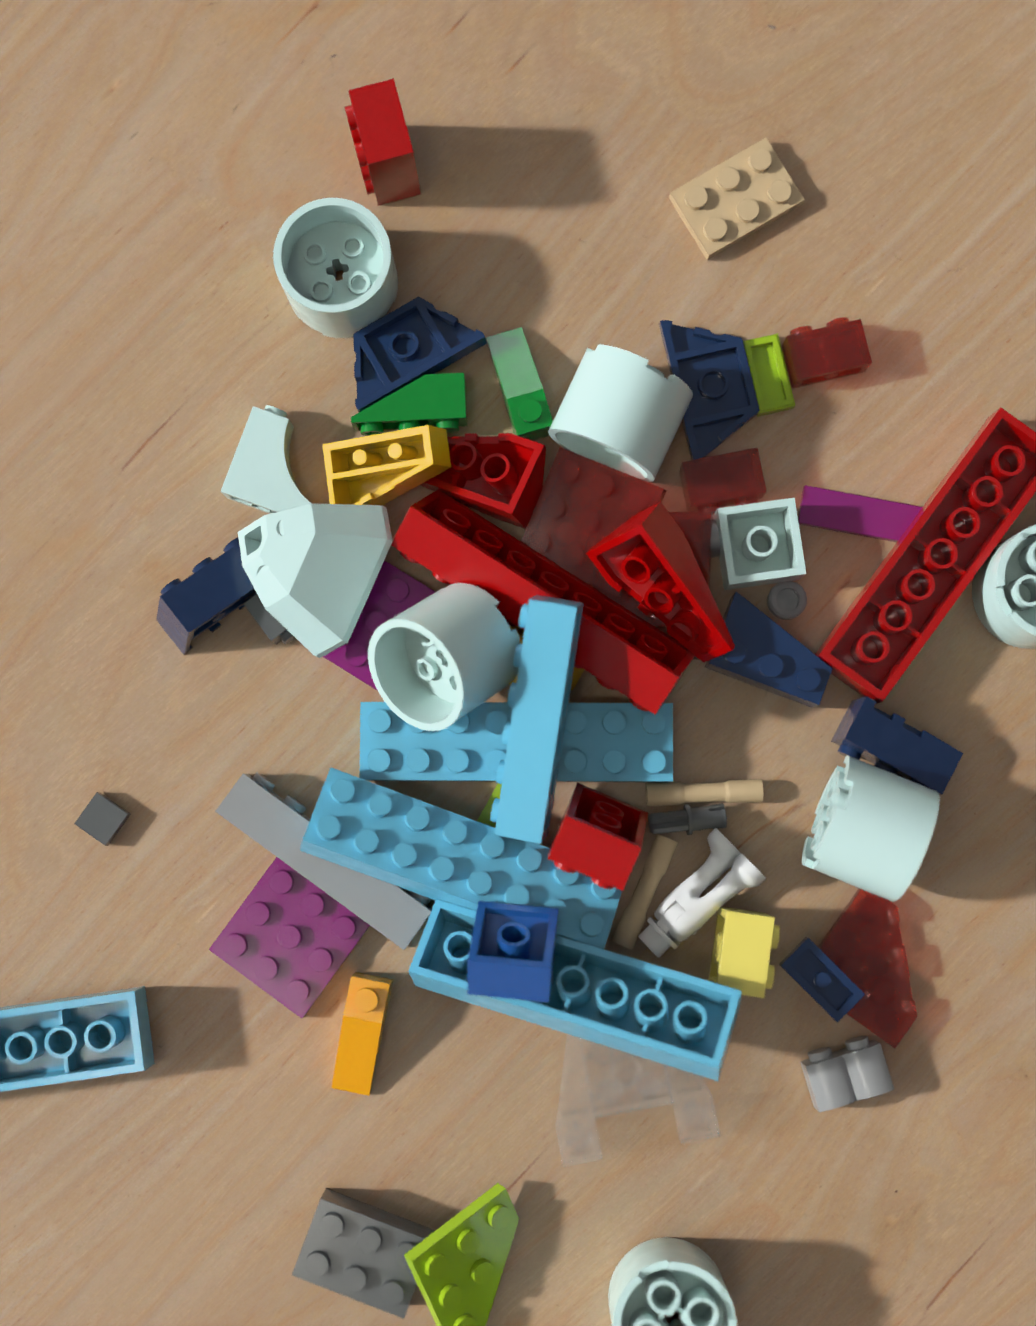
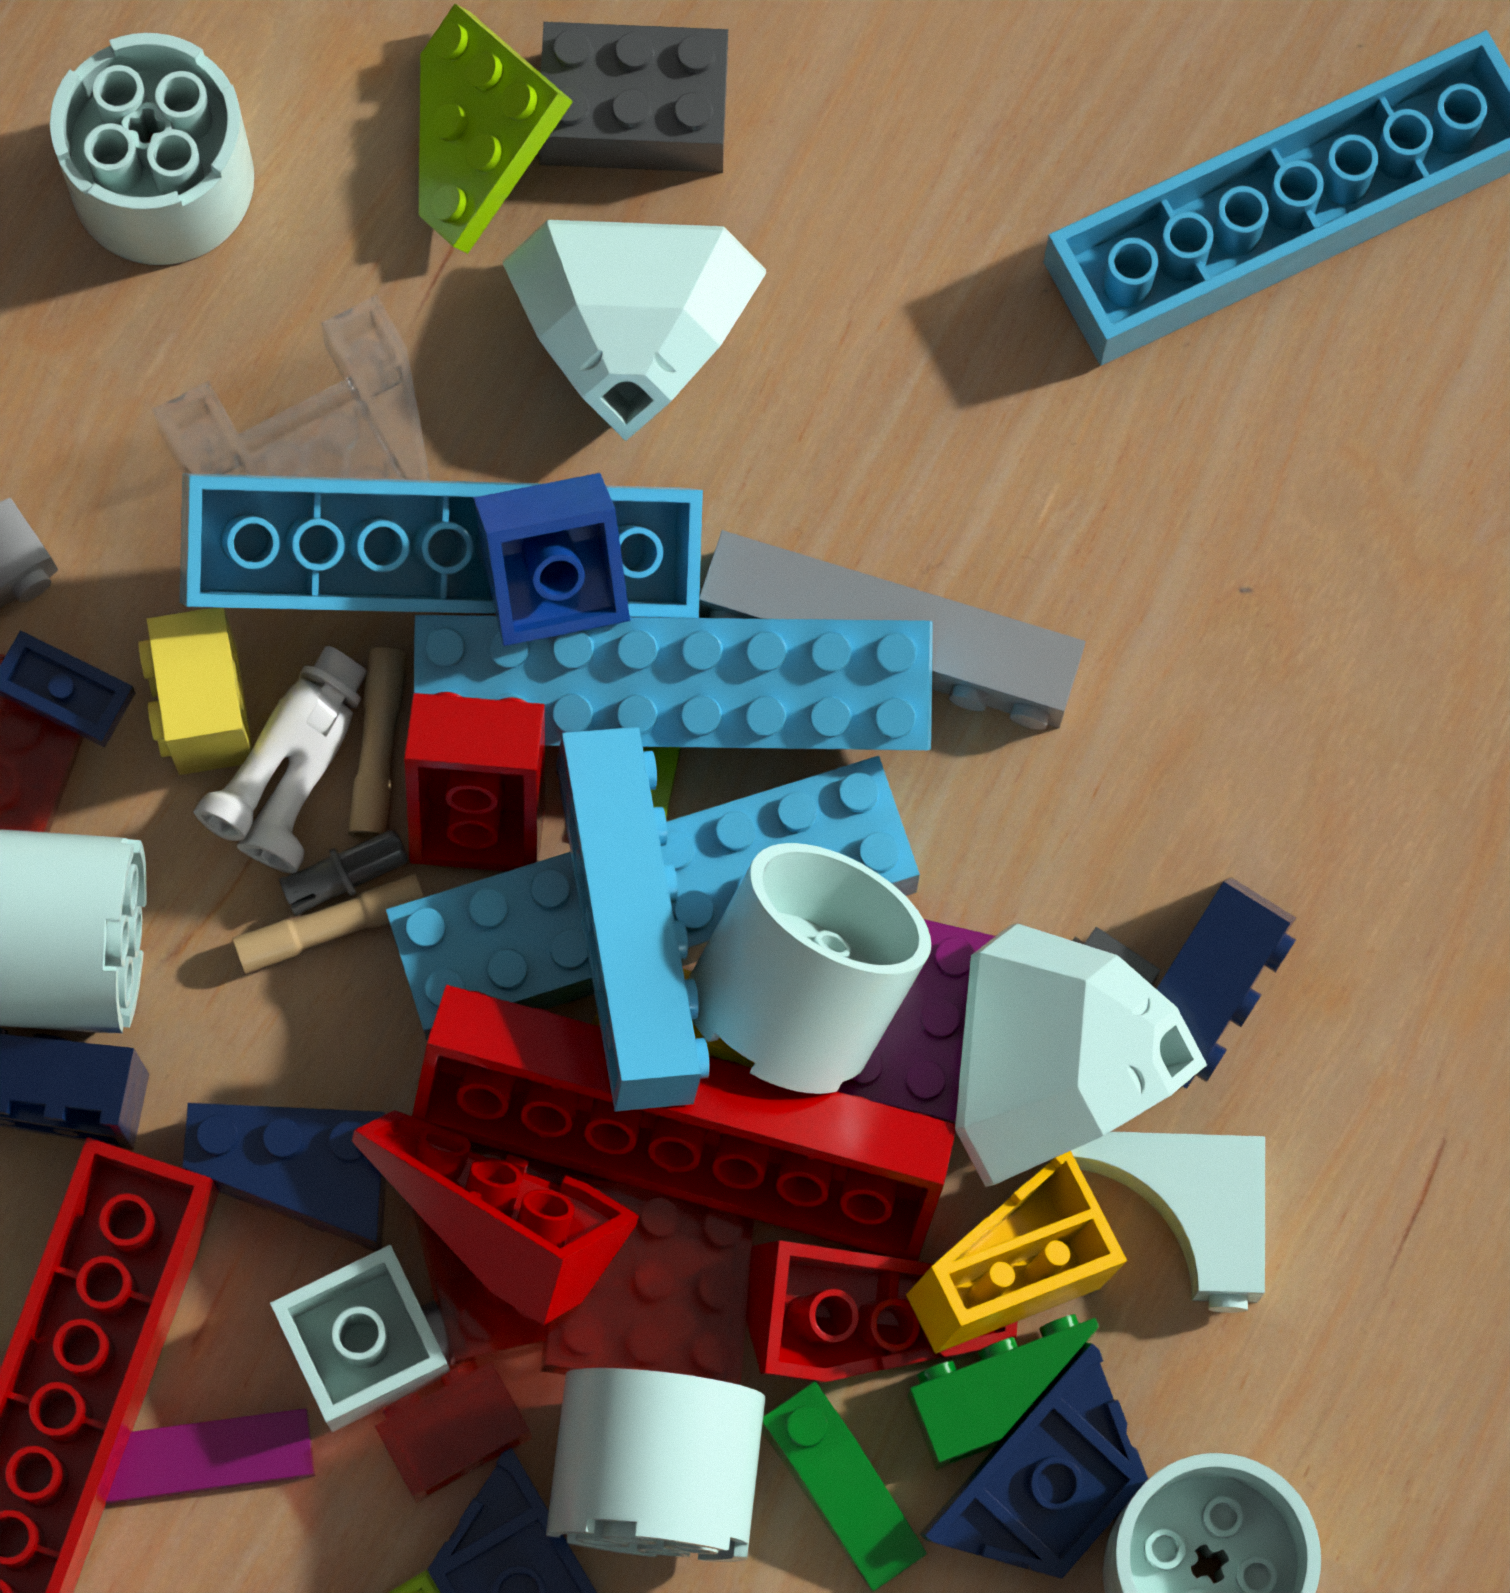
camera: 155 degrees right, 10 degrees down
dark grey tile [74,792,131,846] -> none
magenta plate [209,857,370,1019] -> none
light orange slope [331,972,394,1096] -> none
flat silver tile [767,581,807,620] -> none
none -> light aqua brick [503,220,766,441]

